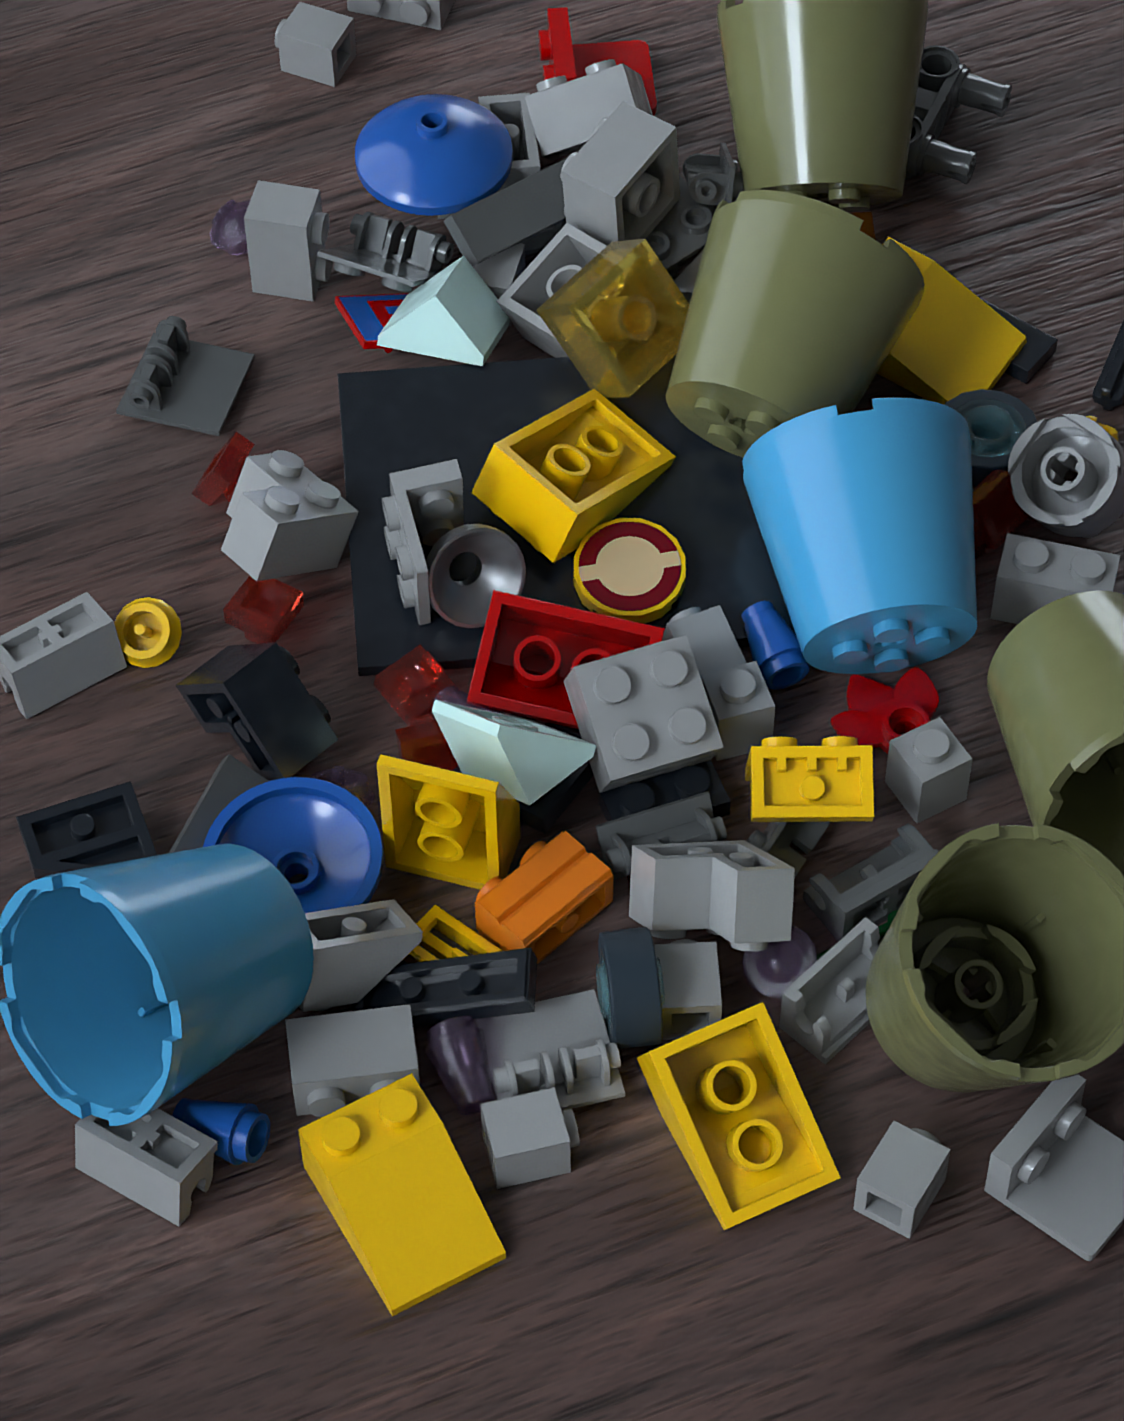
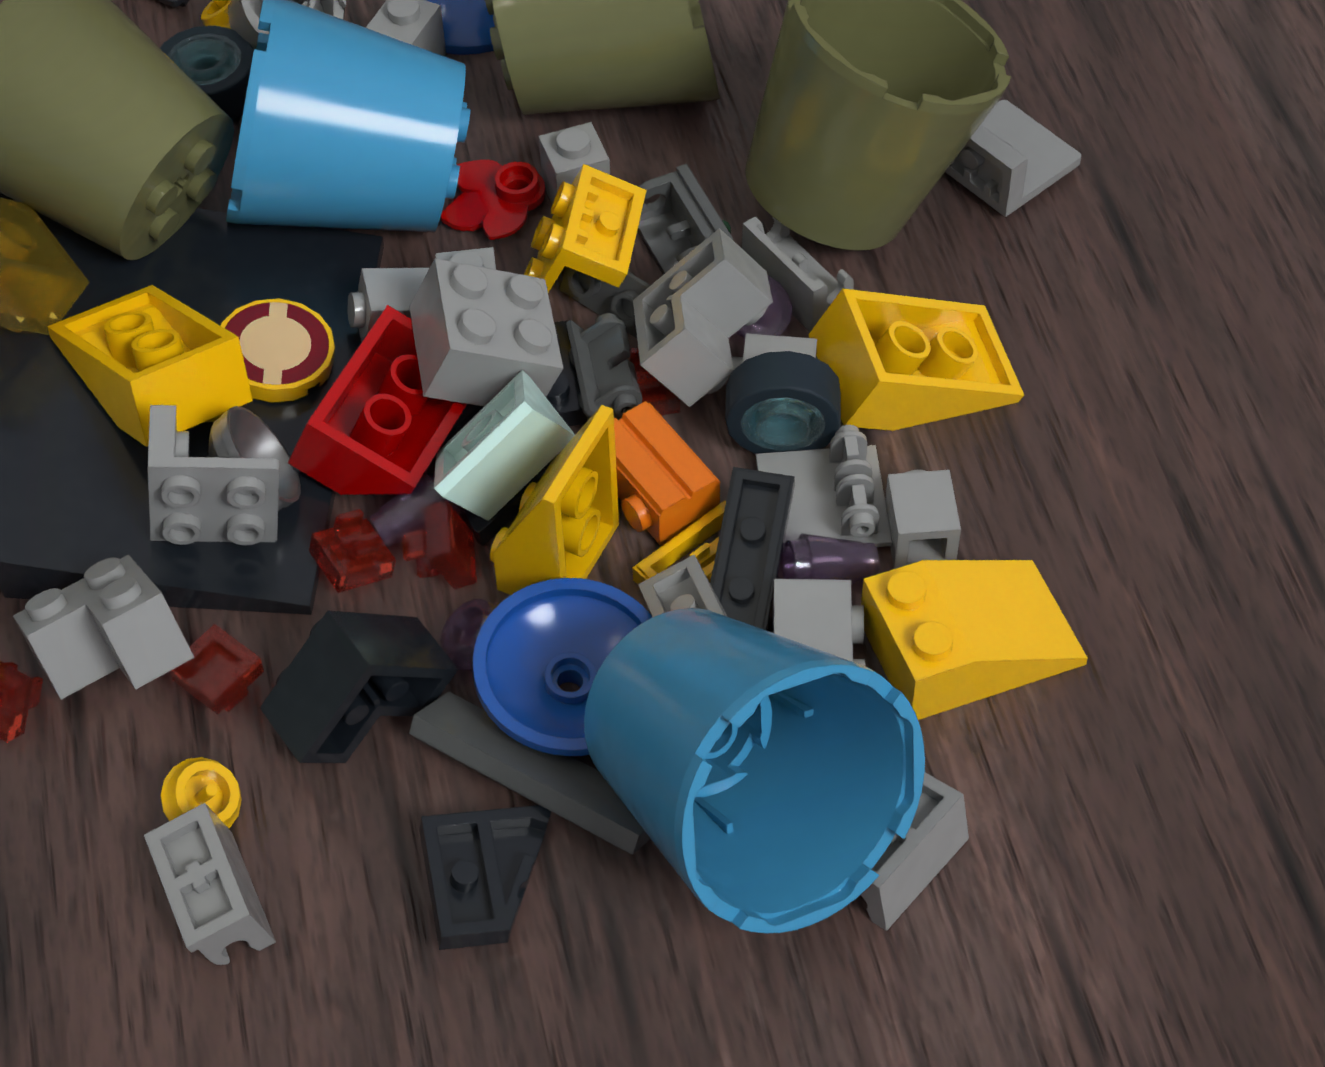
camera: 80 degrees left, 0 degrees up
blue cone [741,601,809,690] -> none
light grey brick [853,1120,951,1239] -> none

